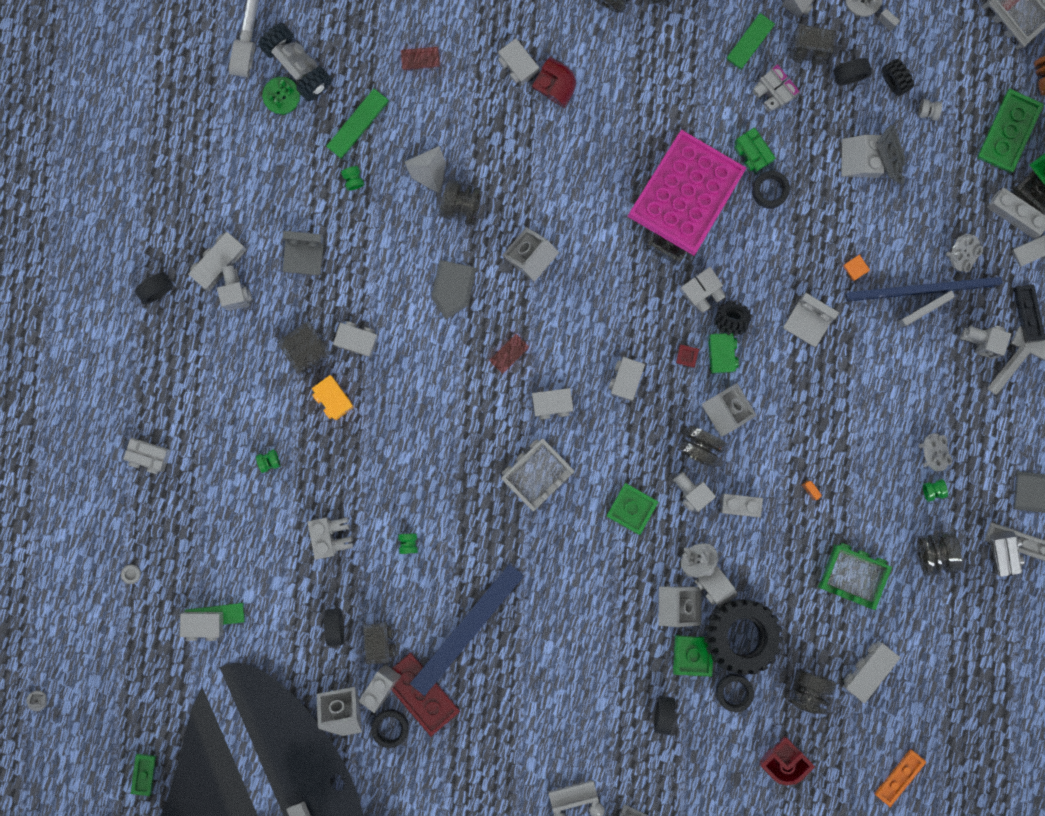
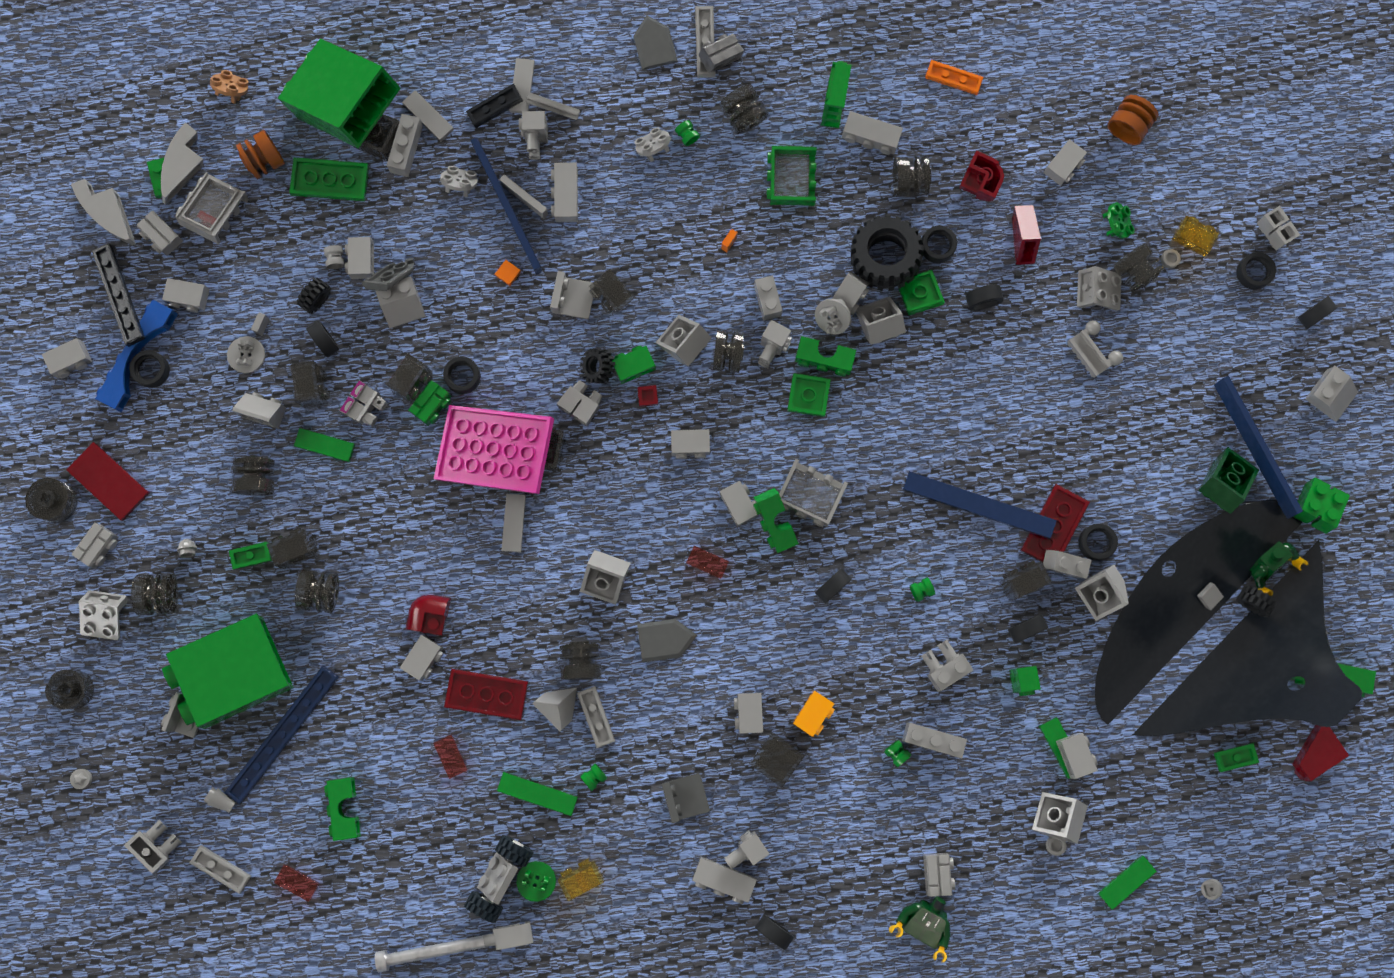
camera: 115 degrees left, 5 degrees down
none -> light grey brick [345,237,374,279]
none -> clear smoke brick [386,353,433,405]
none -> dark red tile [444,669,528,720]
none -> light grey tile [501,494,526,553]
none -> light grey brick [551,162,578,222]
none -> clear yellow brick [557,858,605,901]
none -> light grey tile [577,686,615,748]
none -> clear smoke brick [589,269,634,315]
none -> green arch [753,488,799,553]
none -> green arch [795,336,856,377]
none -> black tyre [815,568,852,604]
none -> green window [821,61,851,129]
none -> dark green torso [889,896,951,963]
none -> light grey brick [902,723,967,758]
none -> green brick [1009,666,1041,696]
none -> slope [1012,205,1041,265]
none -> light grey slope [1032,792,1088,844]
none -> green tile [1097,855,1157,910]

